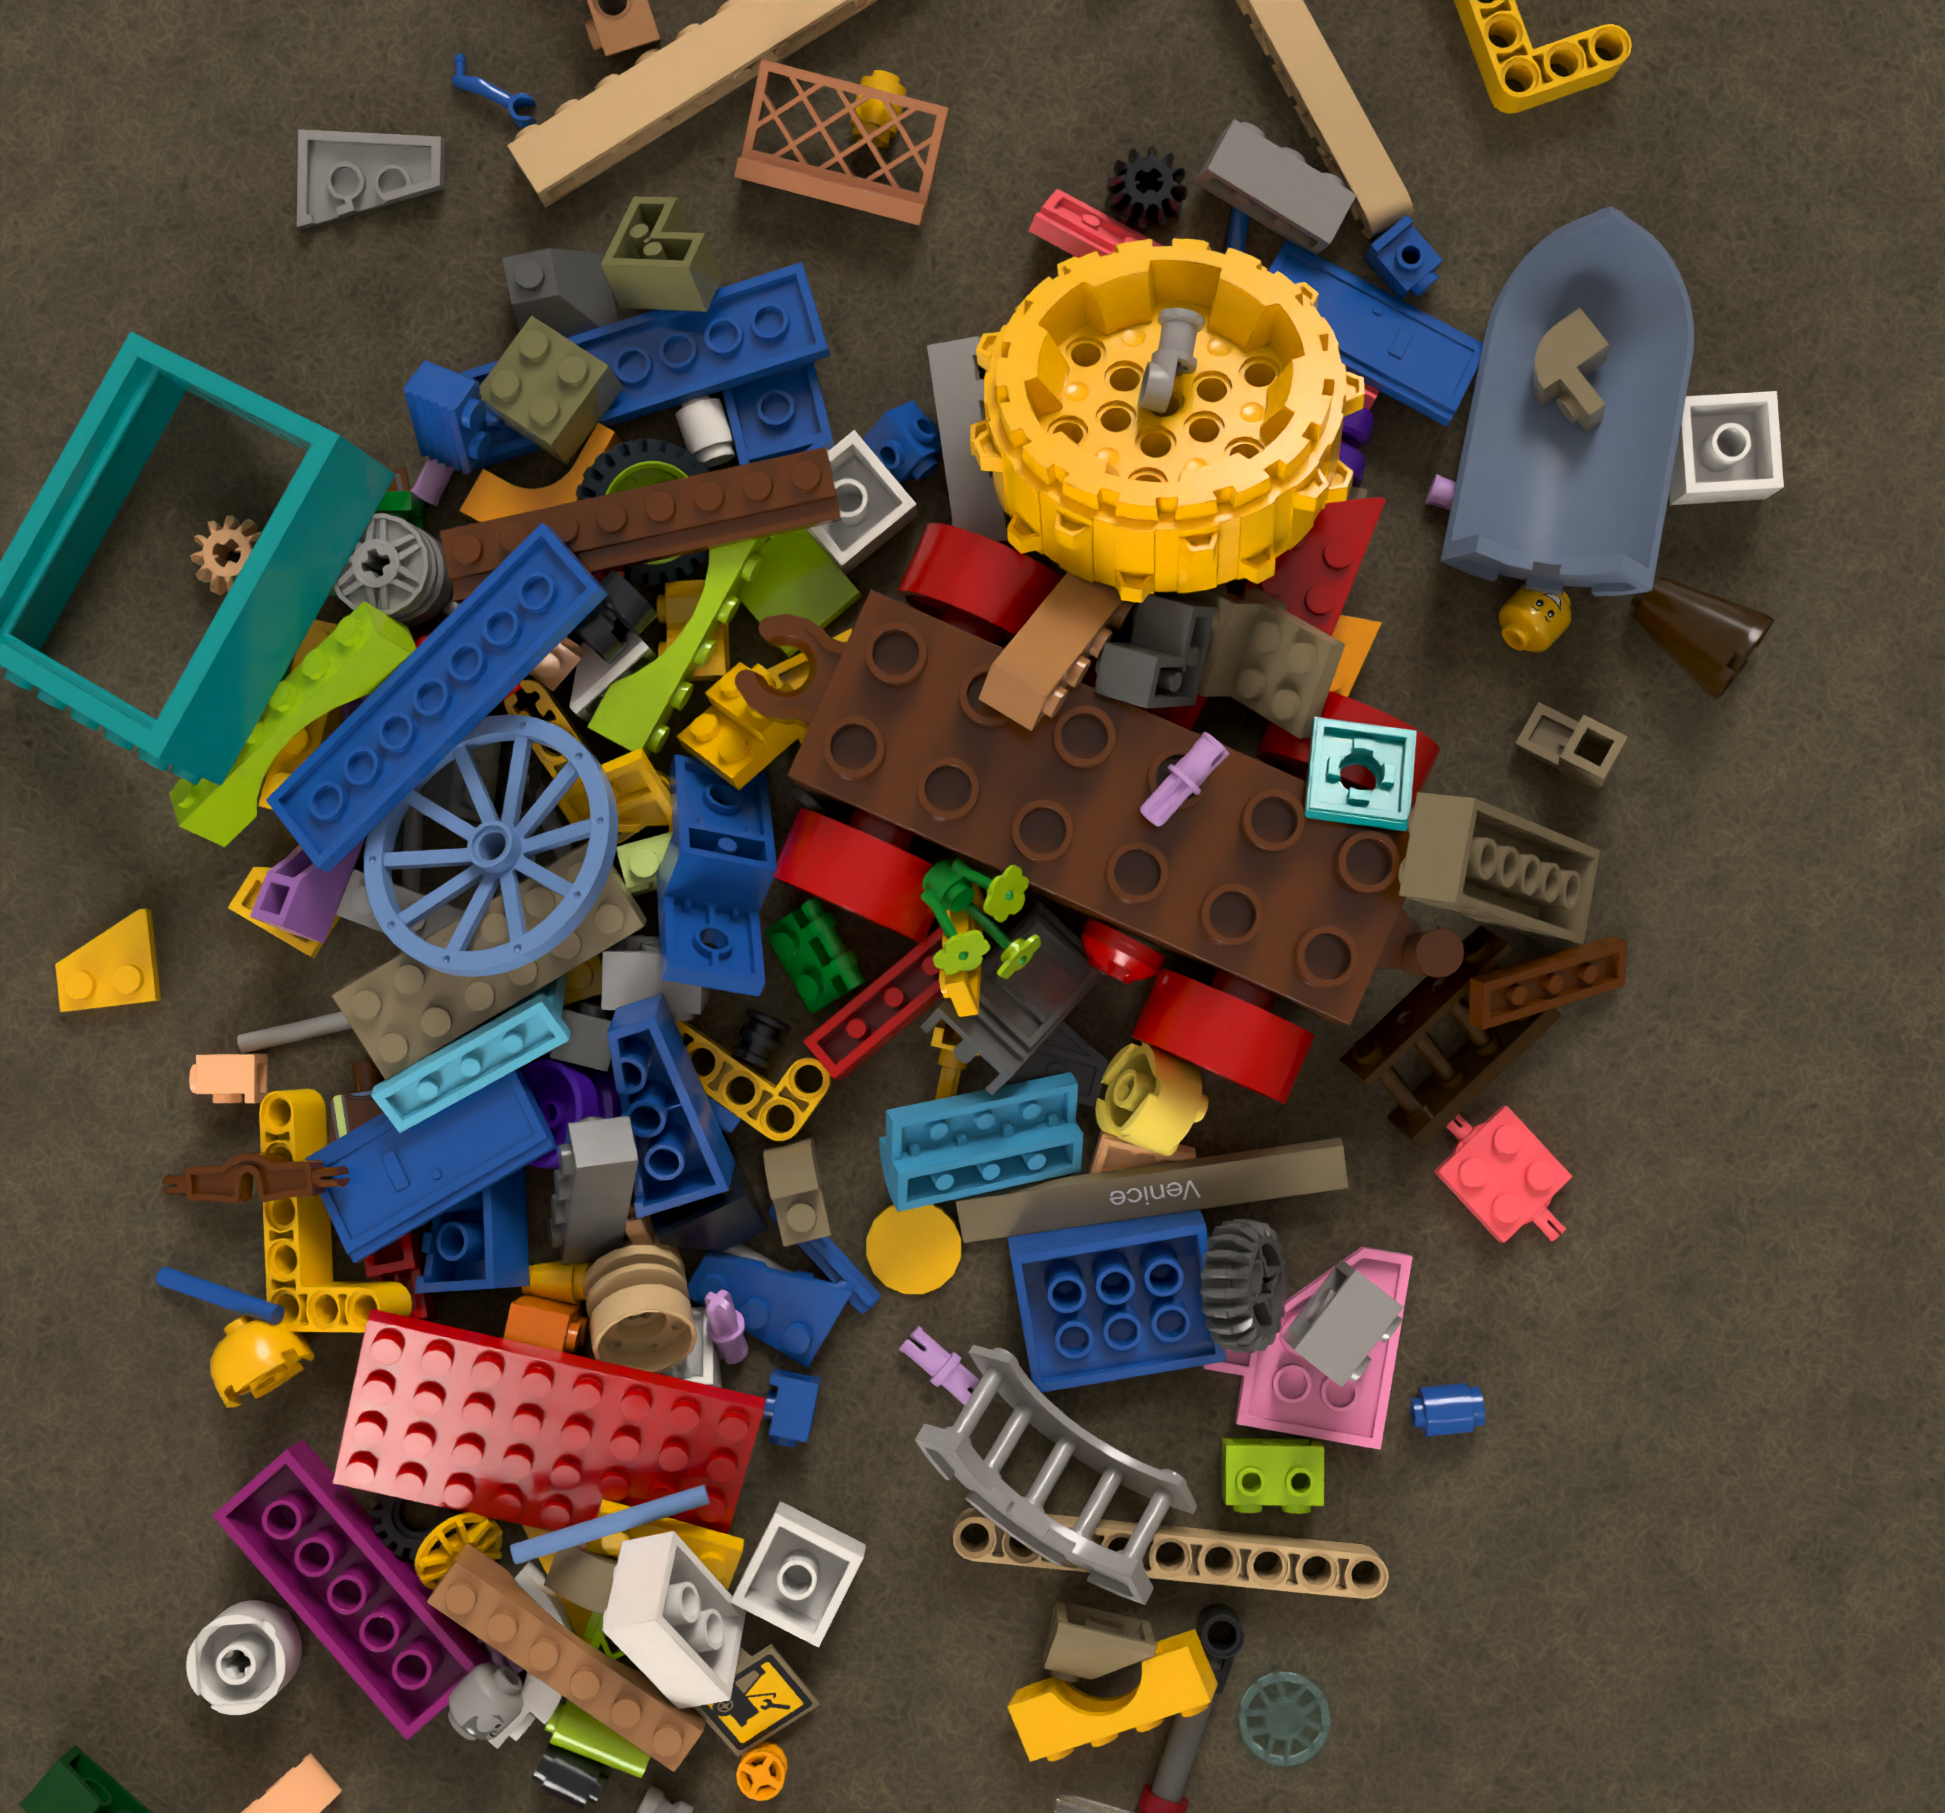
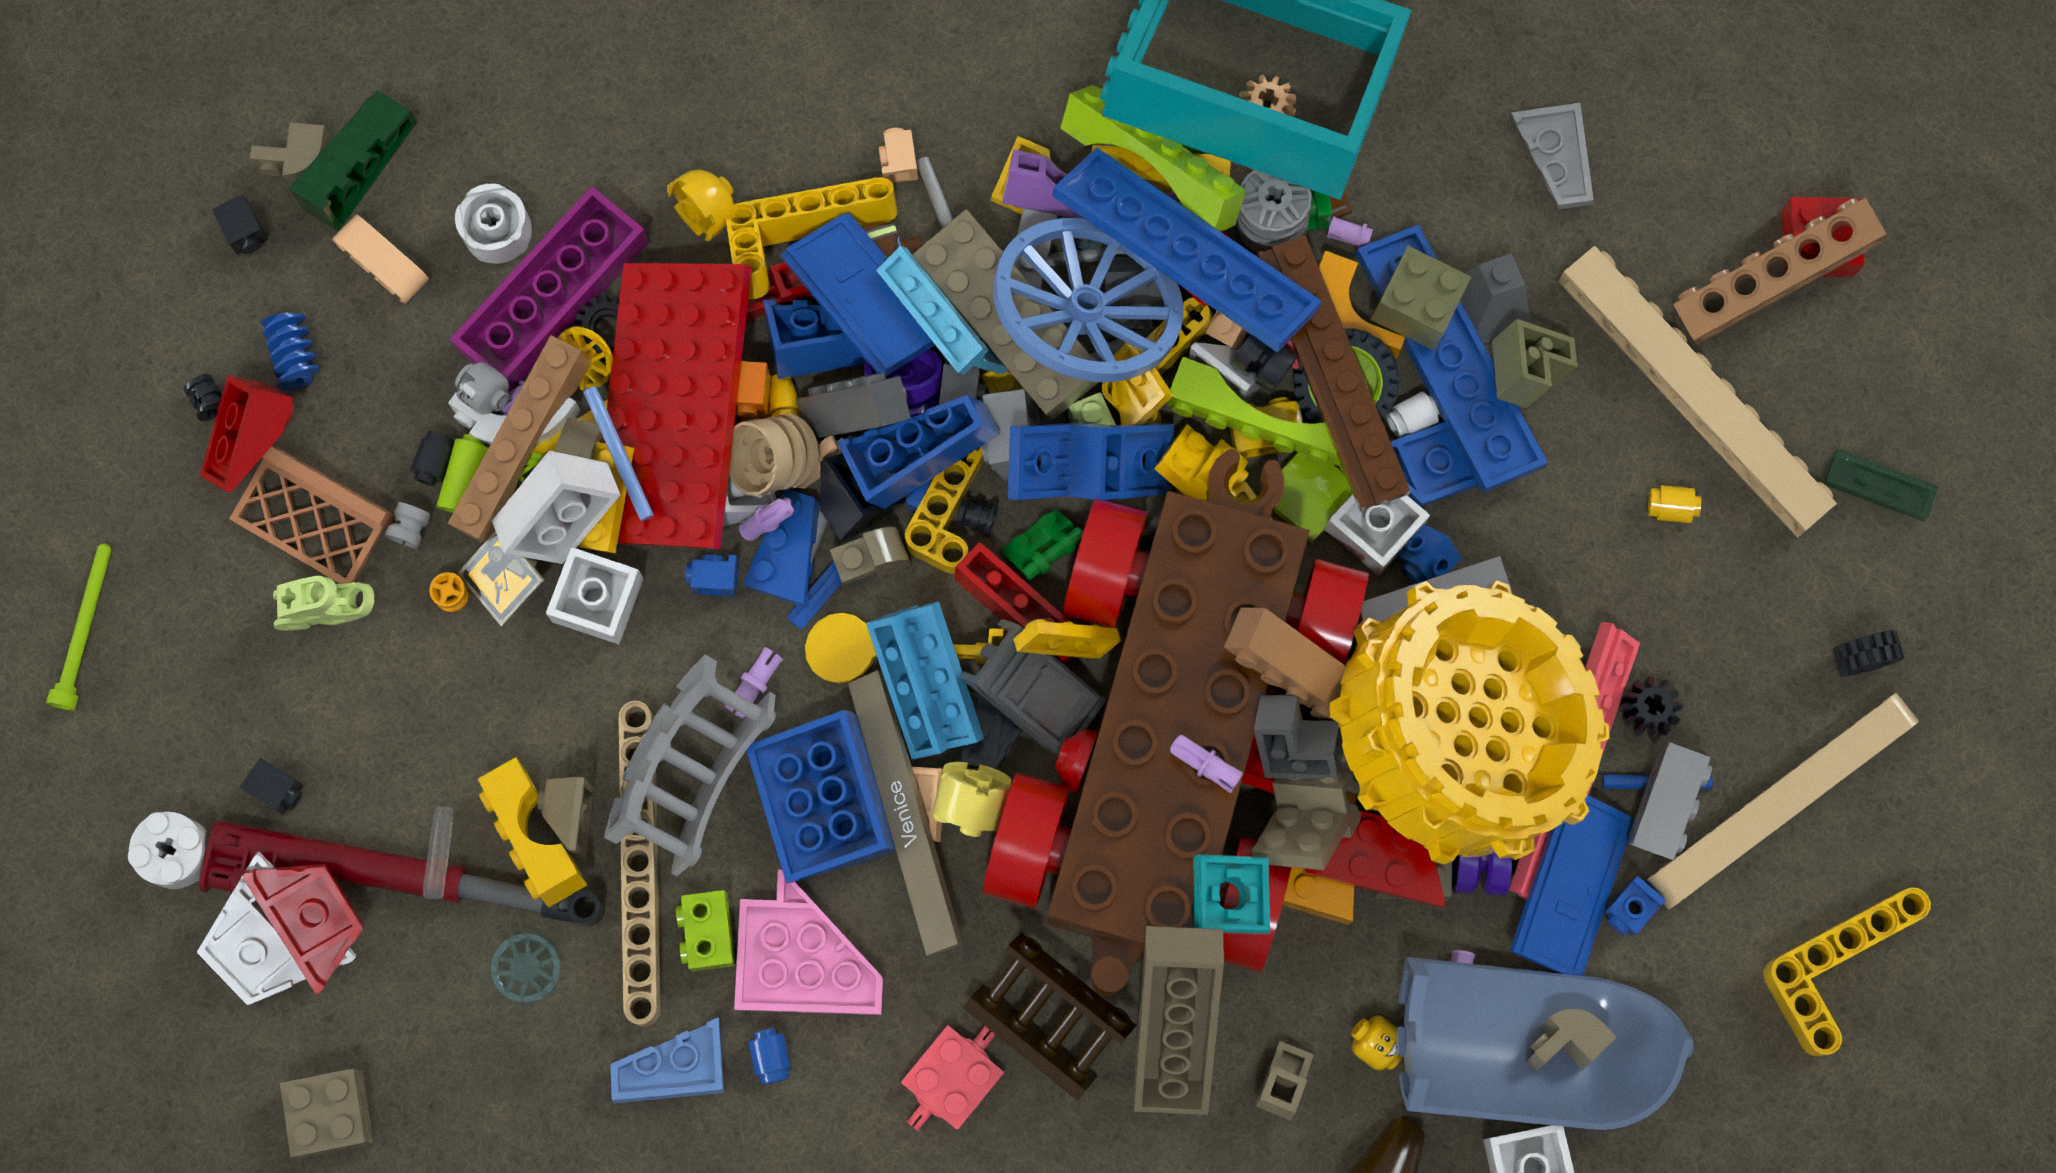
camera: 80 degrees right, 10 degrees down
yellow wing [55,908,161,1012] -> none
blue bar [156,1267,284,1325] -> none
reddish brown piece [162,1152,350,1204] -> none
blue brick [403,361,493,475] -> none
blue piece [451,53,536,128] -> none
nougat fence [734,59,950,226] -> none
plant [921,858,1042,979] -> none
light grey connector [1138,307,1204,413] -> none
dark grey gear [1199,1219,1288,1353] -> none
light grey brick [1282,1259,1404,1387] -> none
reddish brown plate [1469,936,1627,1030] -> none
none -> medium blue wing [610,1017,724,1103]

